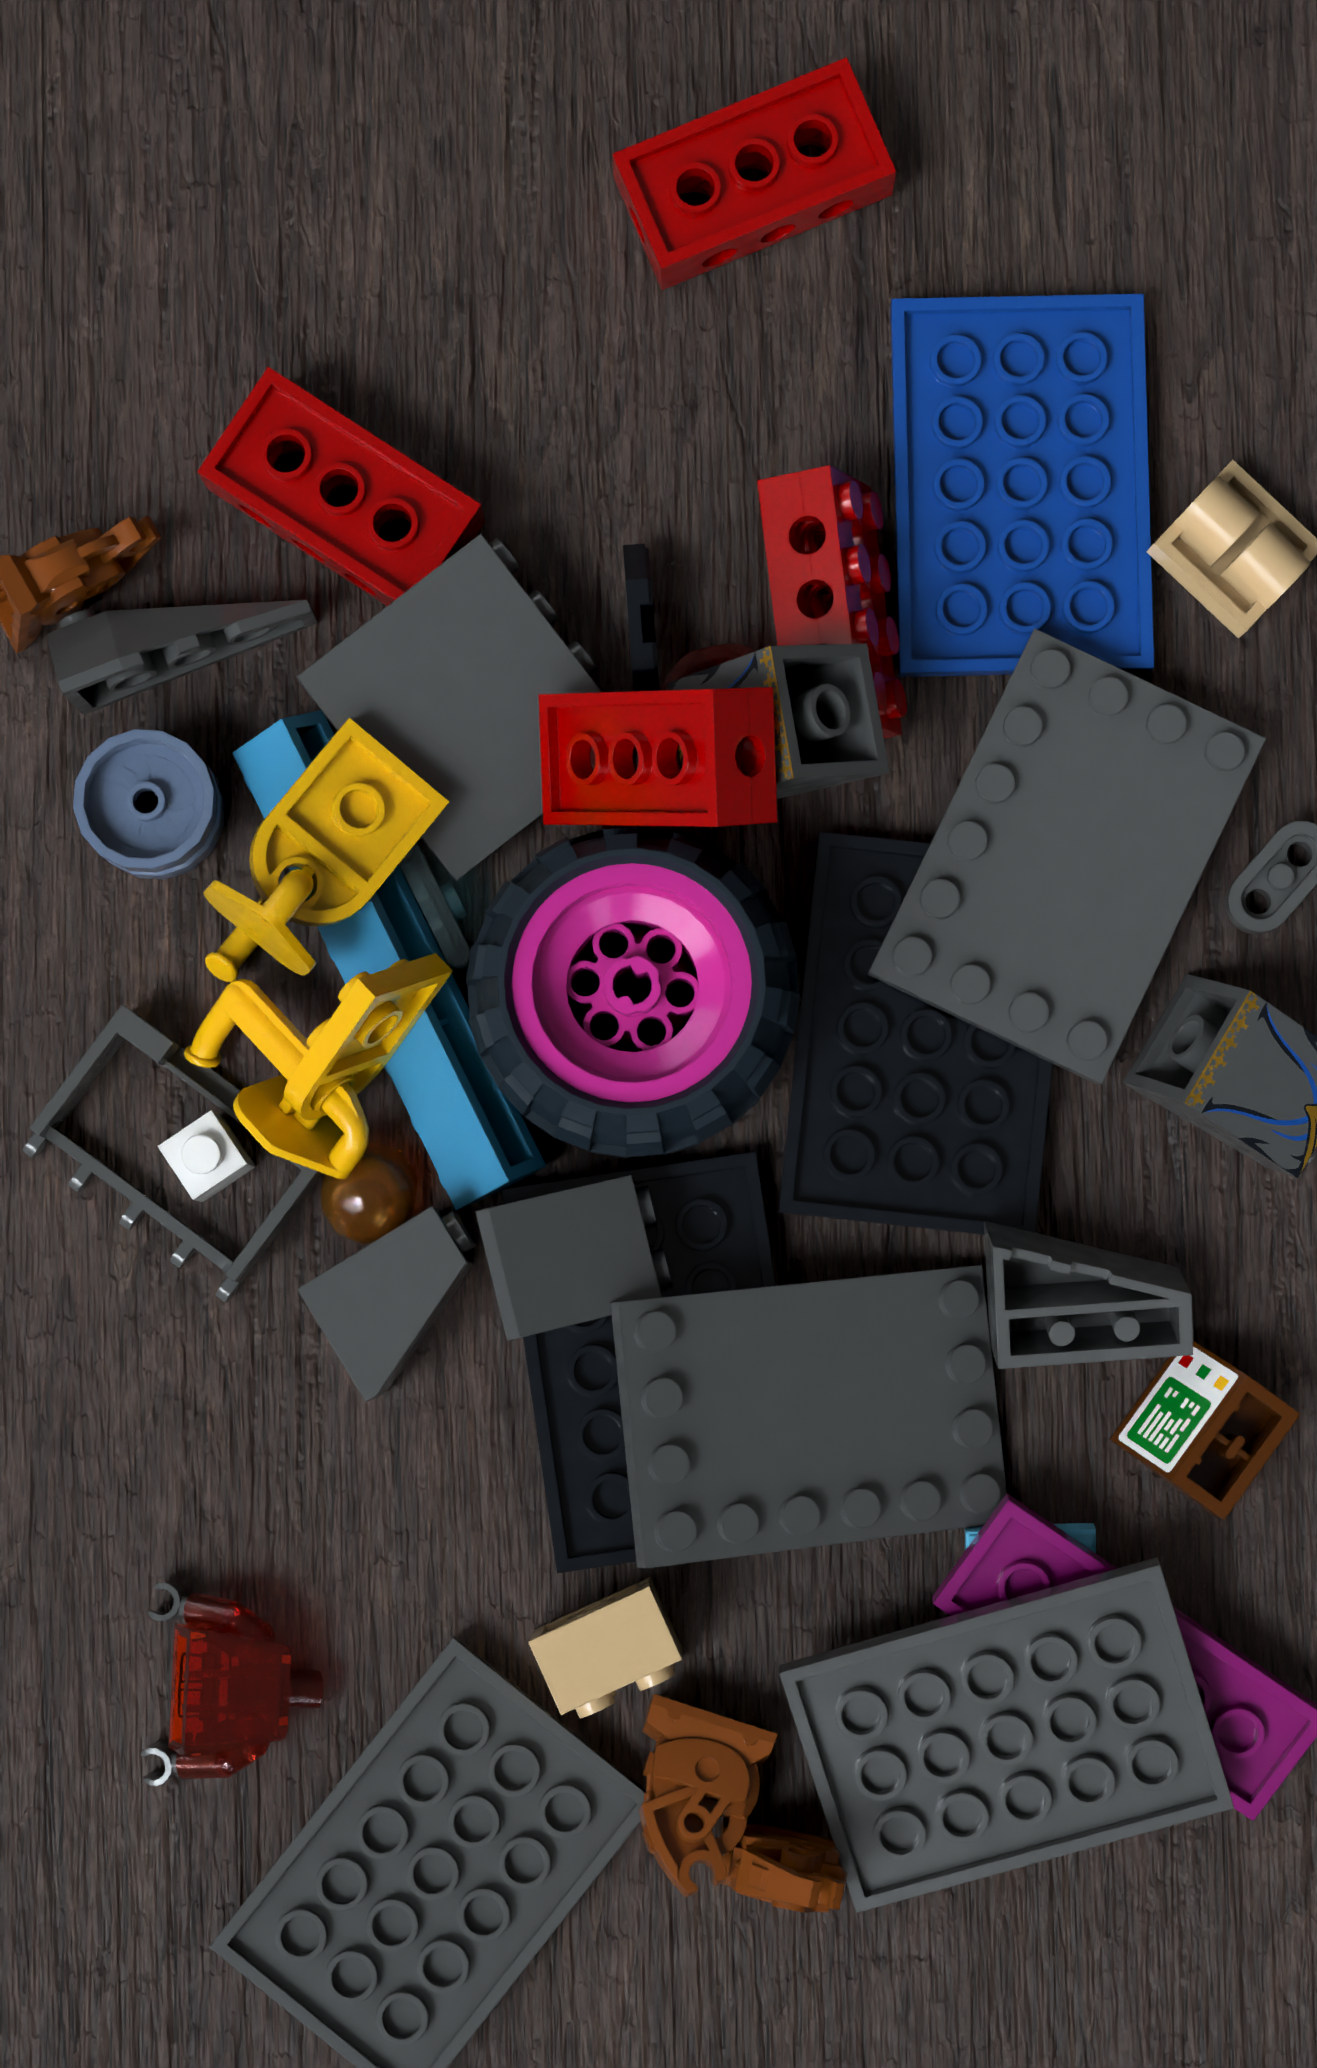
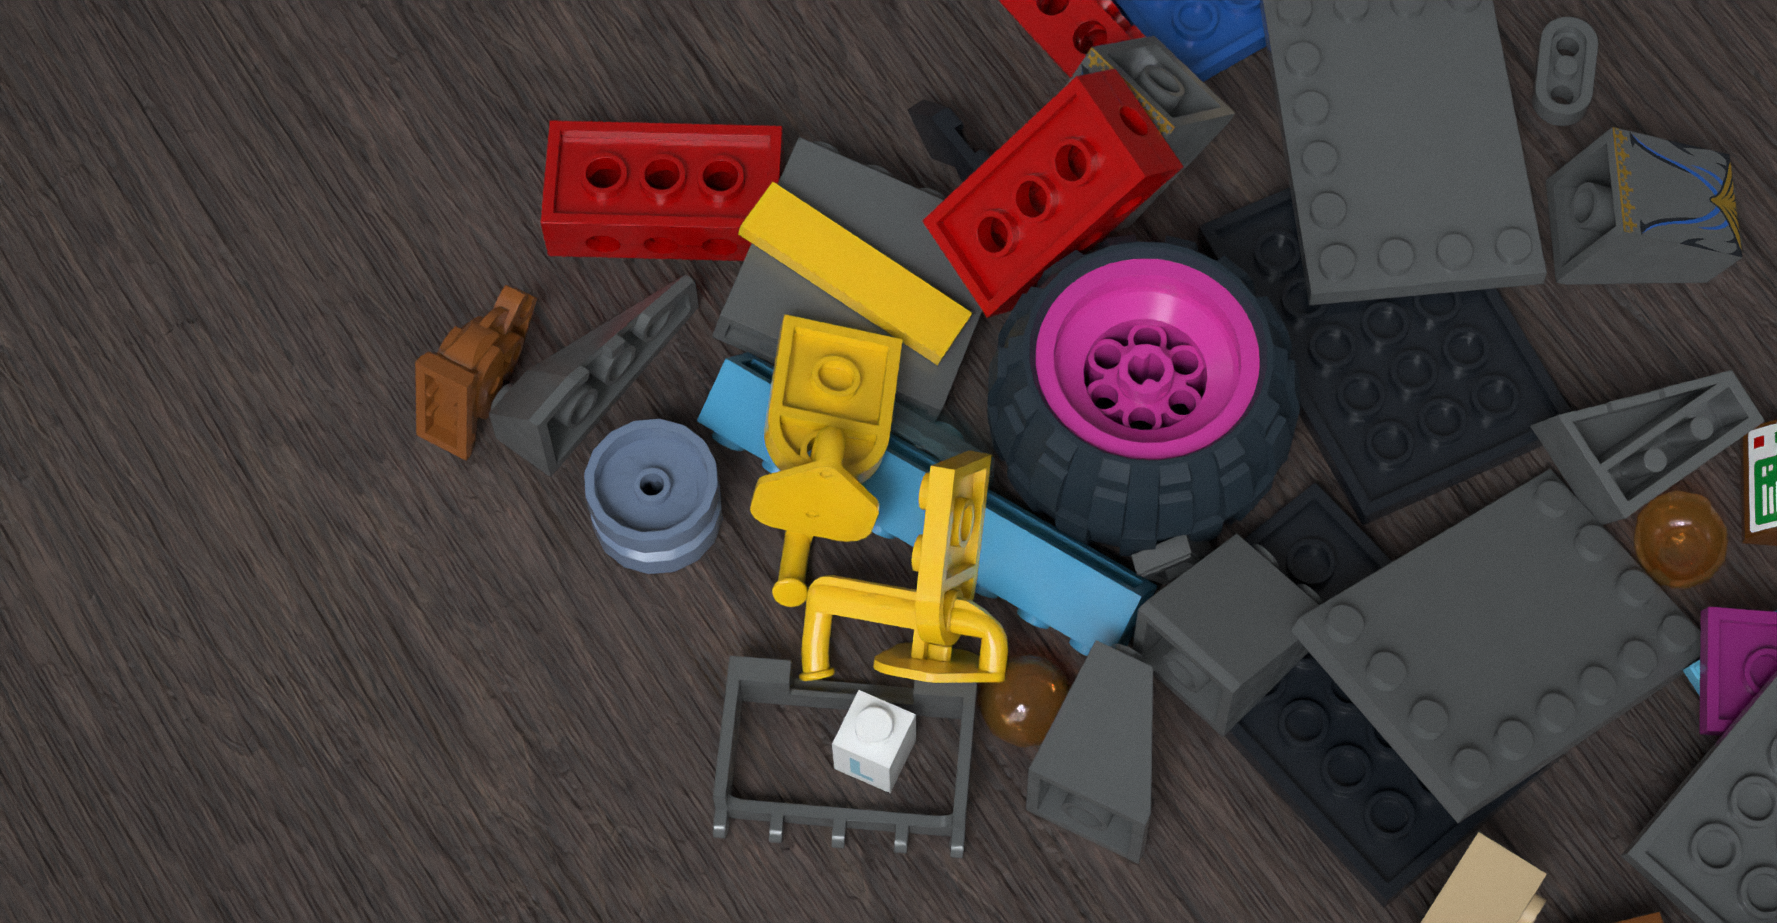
camera: 35 degrees left, 20 degrees down
none -> yellow tile [738,182,972,366]
none -> dark grey tile [1131,534,1212,585]
none -> clear orange hair [1633,490,1729,590]

